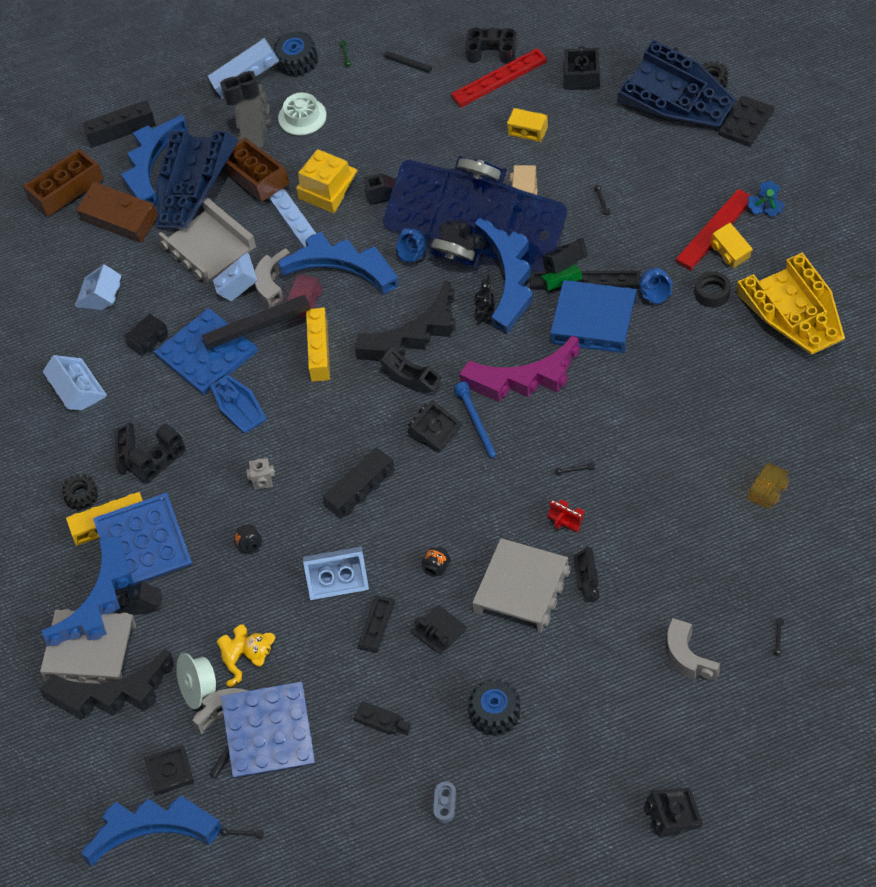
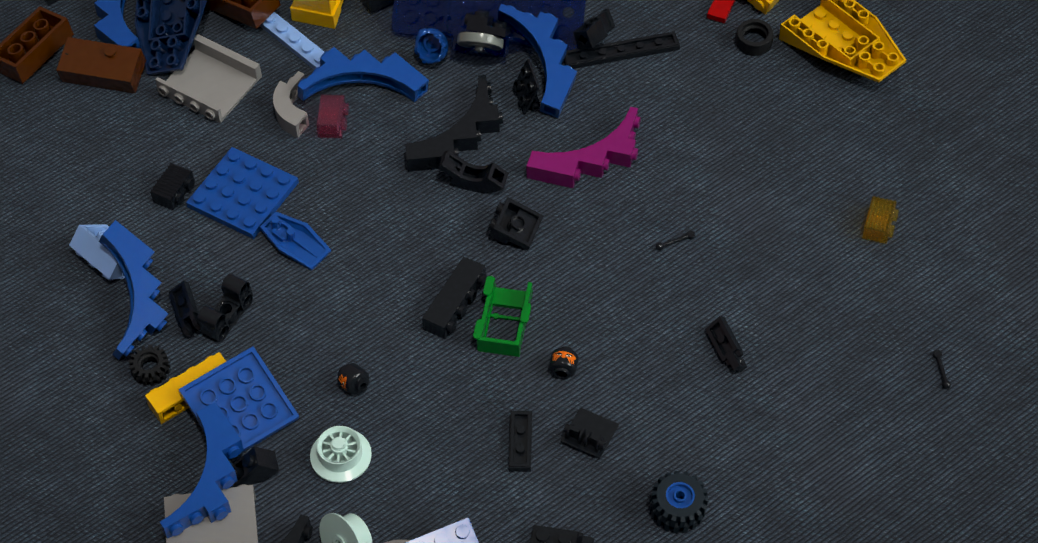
camera: 20 degrees left, 0 degrees up
light blue slope [75,264,121,310] -> none
black tile [202,294,311,350] -> none
light blue slope [213,253,258,301] -> none
yellow animal [217,624,276,687] -> none
light grey brick [246,458,275,490] -> none
light blue slope [303,547,369,600] -> none
yellow brick [306,307,330,382] -> none
blue piece [454,382,496,458] -> none
light grey panel [473,538,571,633] -> none
green slope [541,265,582,291] -> none
red hips [547,499,585,532] -> none
blue panel [551,280,637,354] -> none
blue hair [639,267,673,304] -> none
light grey arch [667,618,720,681] -> none
none -> blue arch [99,220,169,360]
none -> light aqua piece [310,426,372,483]
none -> green piece [473,276,533,357]

